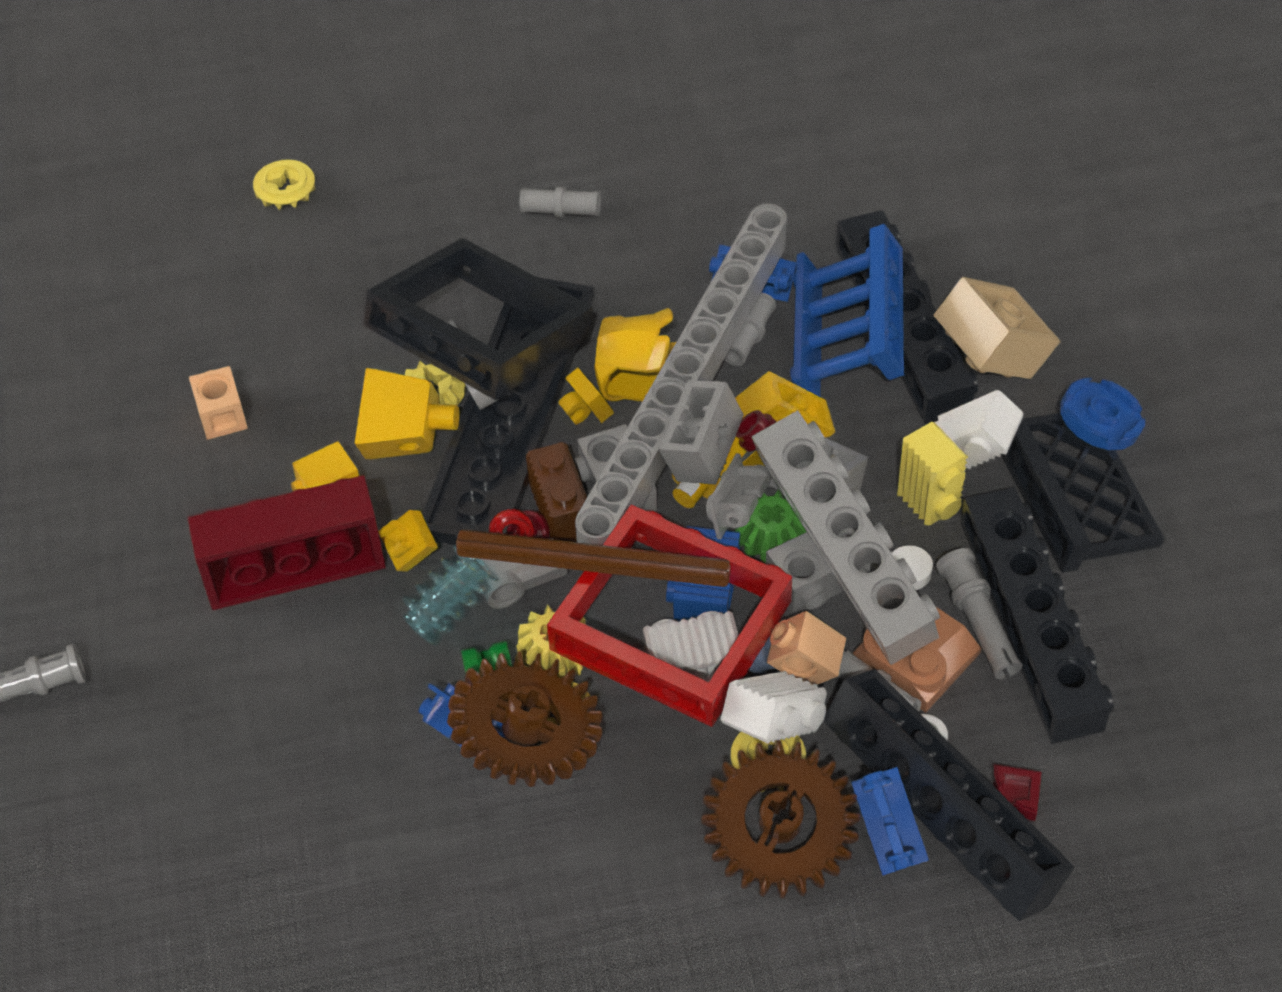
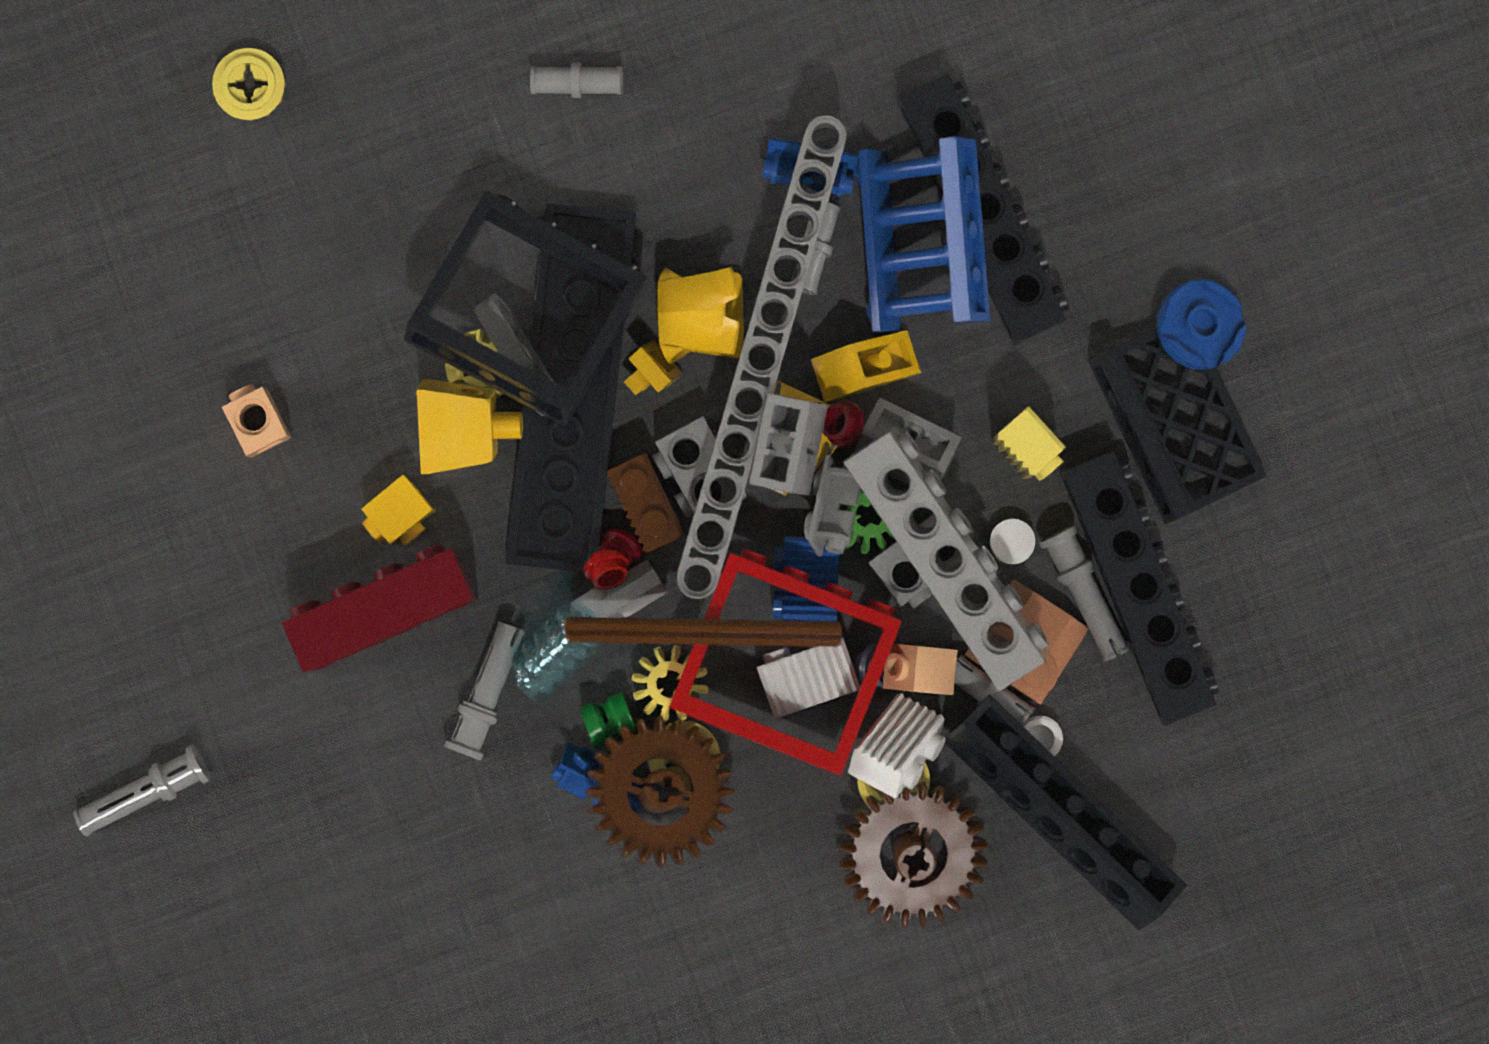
camera: 15 degrees left, 35 degrees up
yellow tile [378,510,438,572] -> none
blue hinge [851,767,929,875] -> none
tan brick [933,277,1061,379] -> none
white brick [935,390,1023,471] -> none
dark red tile [992,764,1042,821] -> none
none -> light grey pin [444,621,525,761]

